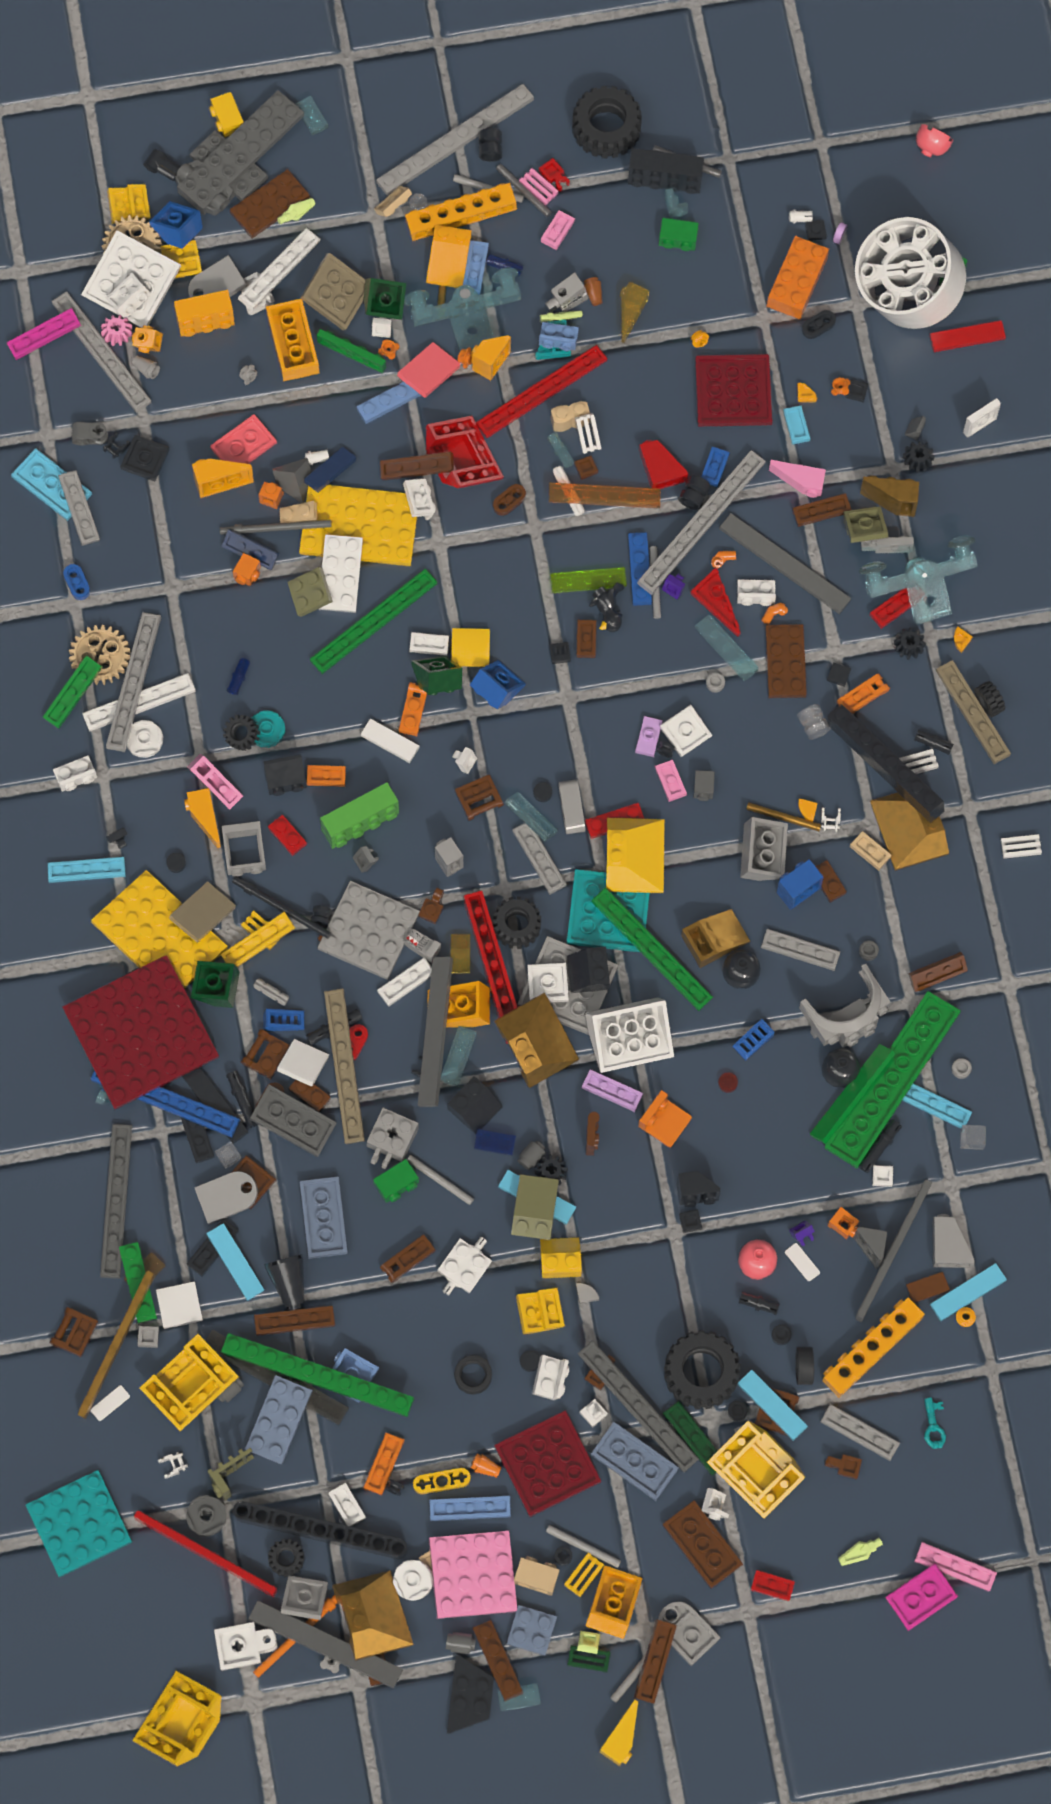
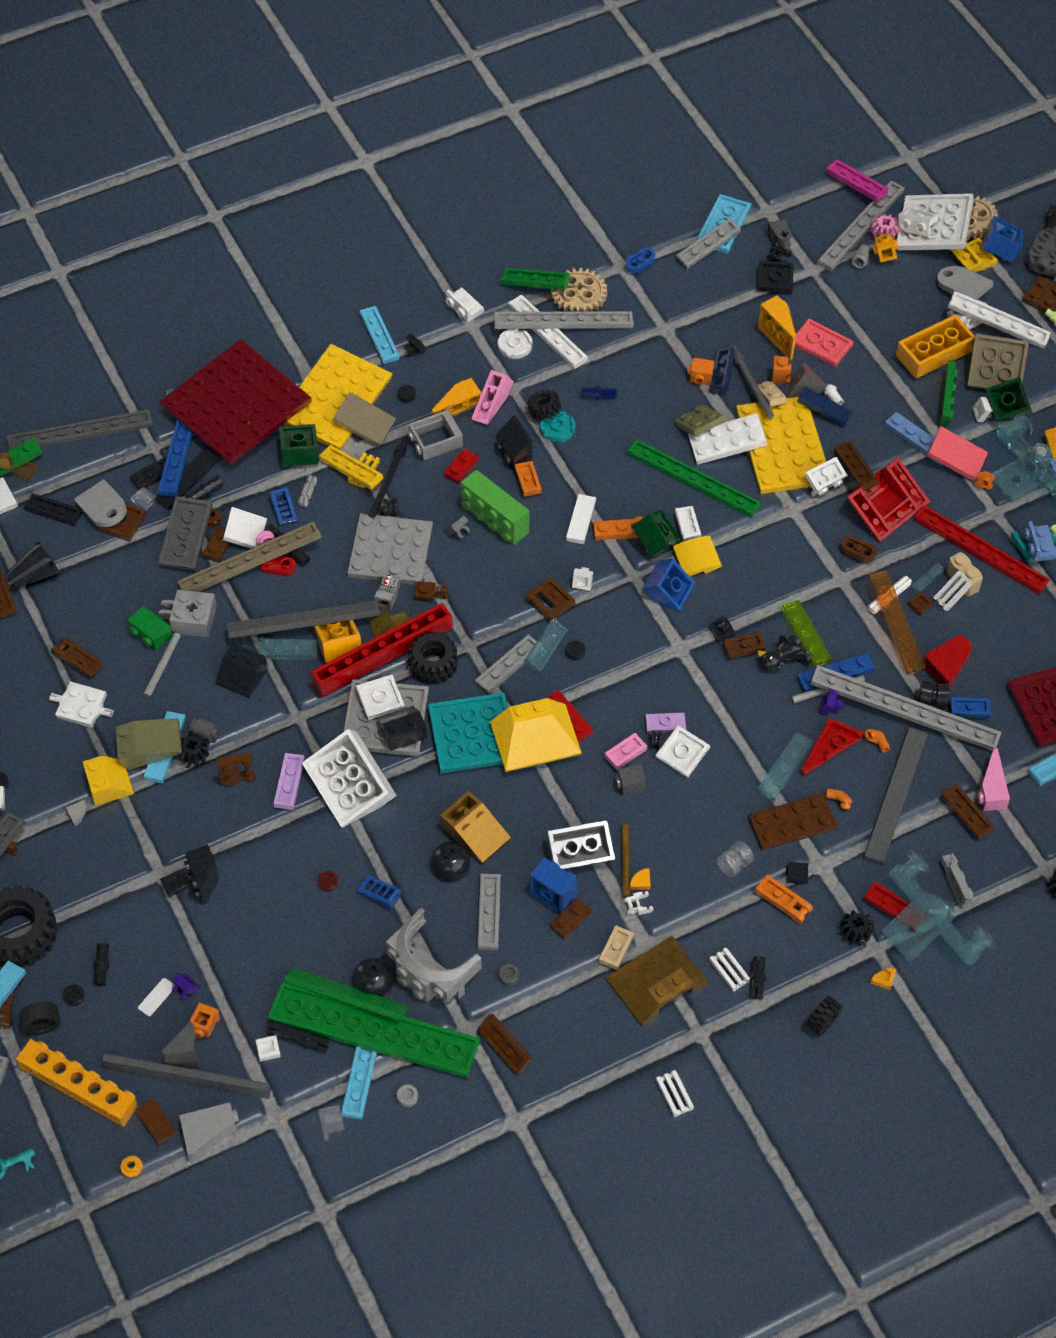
camera: 75 degrees right, 15 degrees down
yellow slope [107,184,150,224] -> none
light orange brick [174,290,235,337] -> none
medium azure tile [206,1223,264,1301] -> none
light grey plate [239,364,257,385] -> none
reddish brown plate [241,1029,290,1080] -> none
sand blue plate [300,1176,348,1259] -> none
white tile [377,958,432,1007] -> none
orange plate [378,339,399,360] -> none
light grey brick [435,838,463,877] -> none
light orange slope [471,335,511,381] -> none
clear blue plate [474,1129,516,1156] -> none
pearl gold slope [494,993,579,1088] -> none
yellow slope [516,1288,565,1334] -> none
light grey beam [558,779,585,834] -> none
green tile [591,887,713,1011] -> none
orange bracket [638,1090,692,1148] -> none
light grey tile [706,673,725,693] -> none
white bracket [737,580,776,606] -> none
coral cylinder [738,1239,778,1280] -> none
black brick [827,704,945,823] -> none
olive plate [844,506,888,543] -> none
pearl gold slope [860,475,919,517] -> none
medium azure tile [930,1263,1007,1321] -> none
dark tan plate [936,660,1011,764] -> none
none -> bright pink plate [256,531,275,545]

